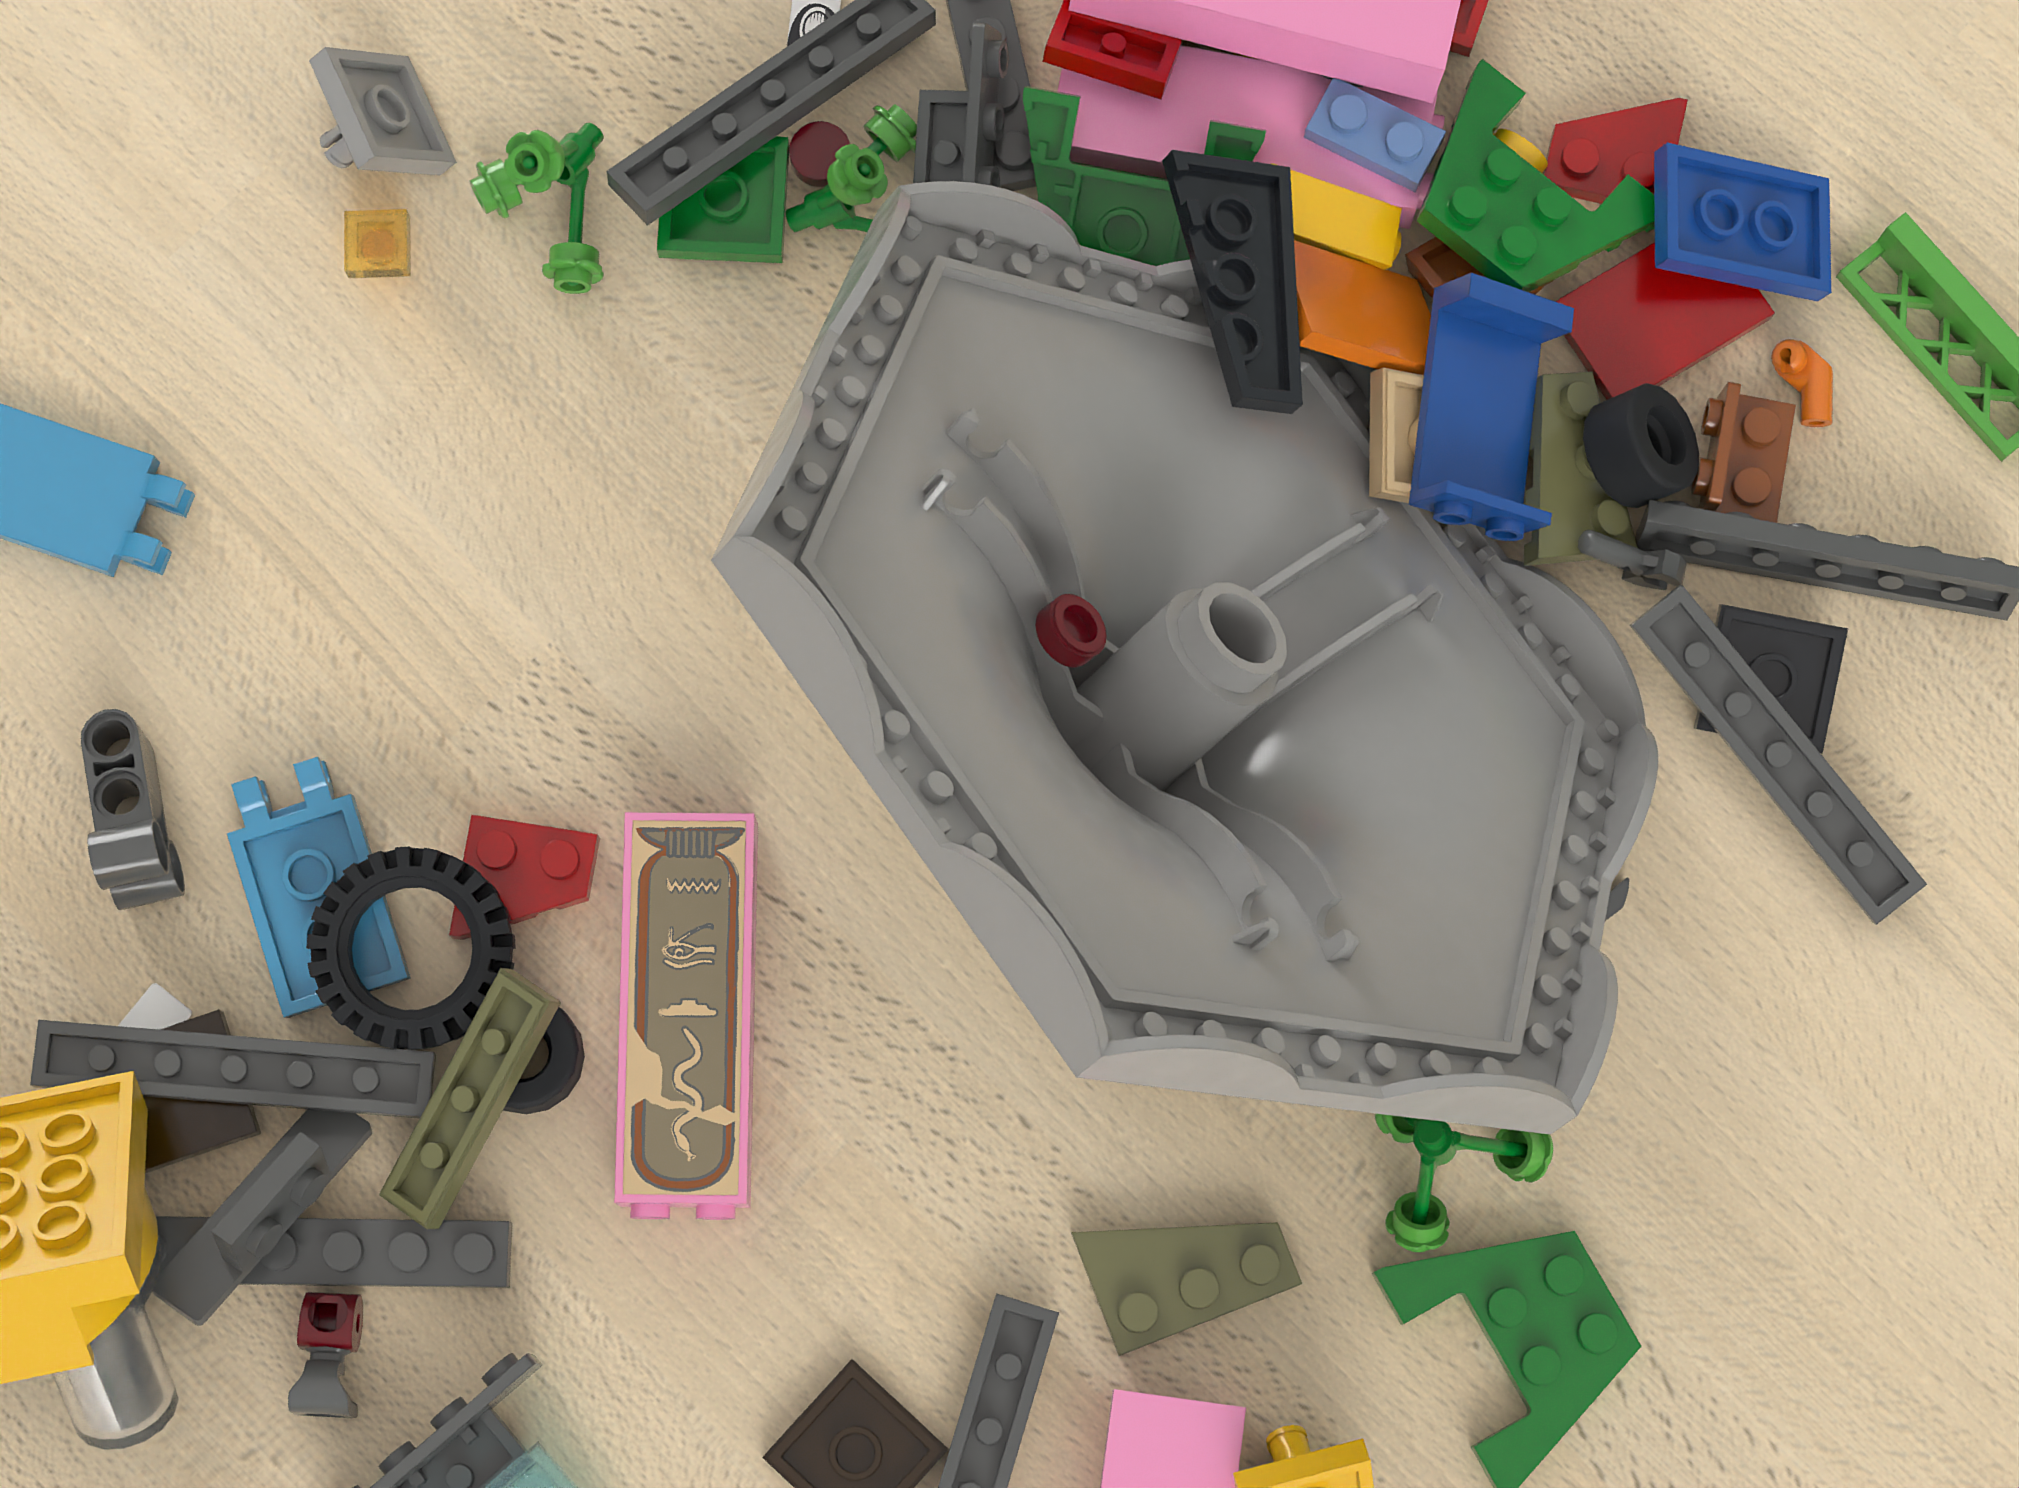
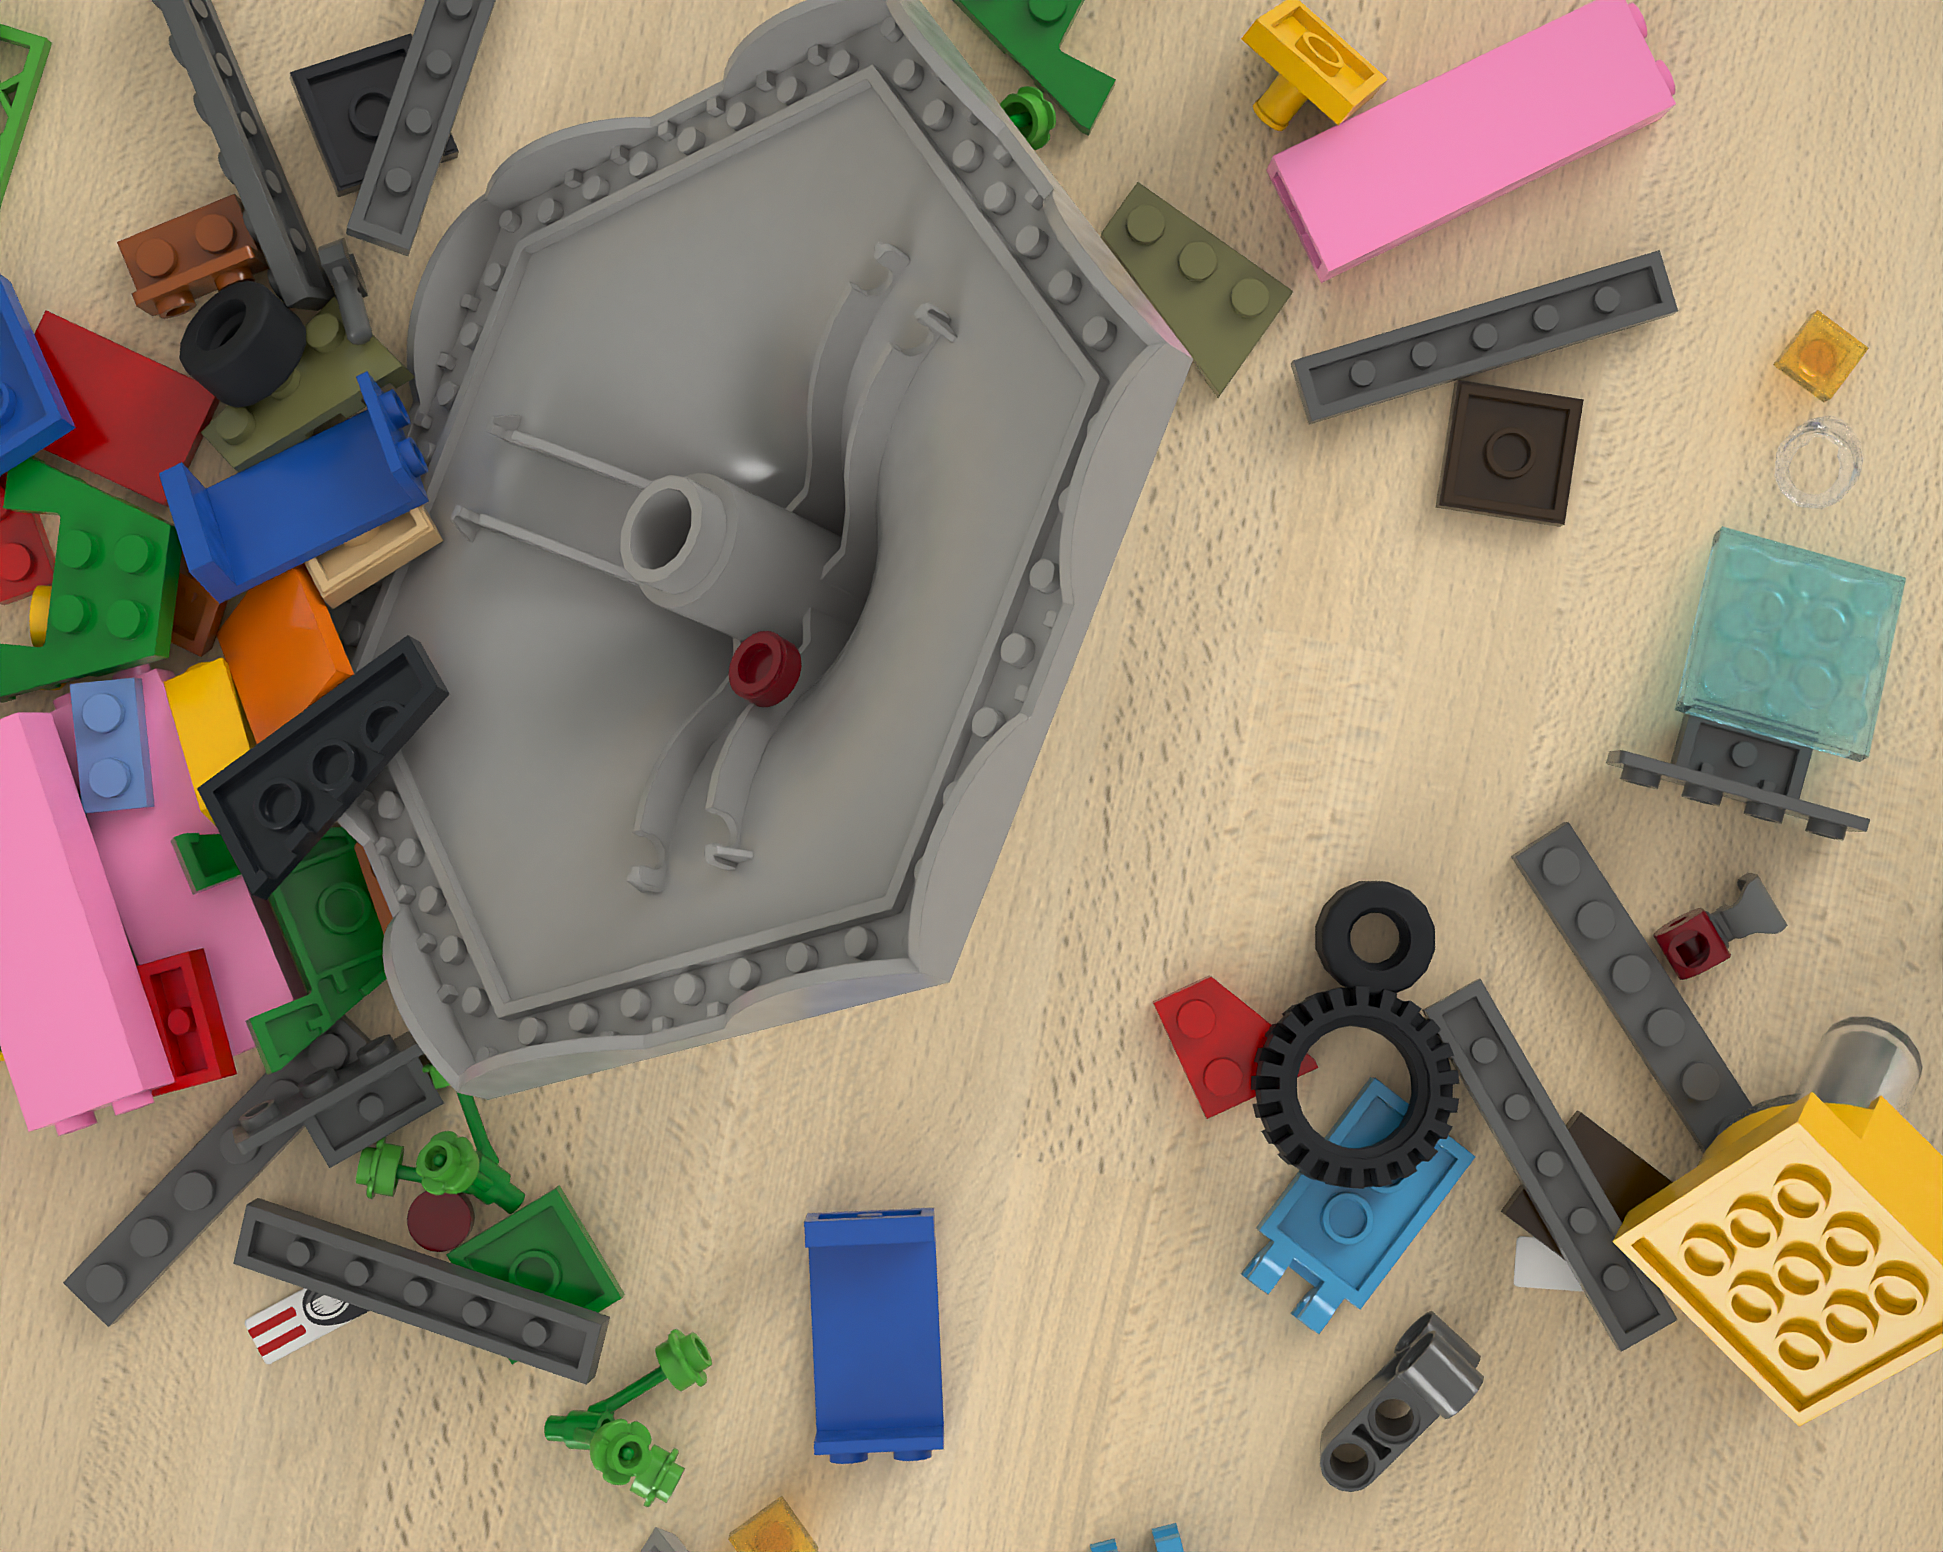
camera: 120 degrees left, 10 degrees up
dark grey bracket [151,1109,372,1326] -> none
olive tile [379,968,561,1229] -> none
brick [614,812,758,1220] -> none
orange arm [1771,339,1833,427] -> none
none -> blue panel [804,1207,944,1464]

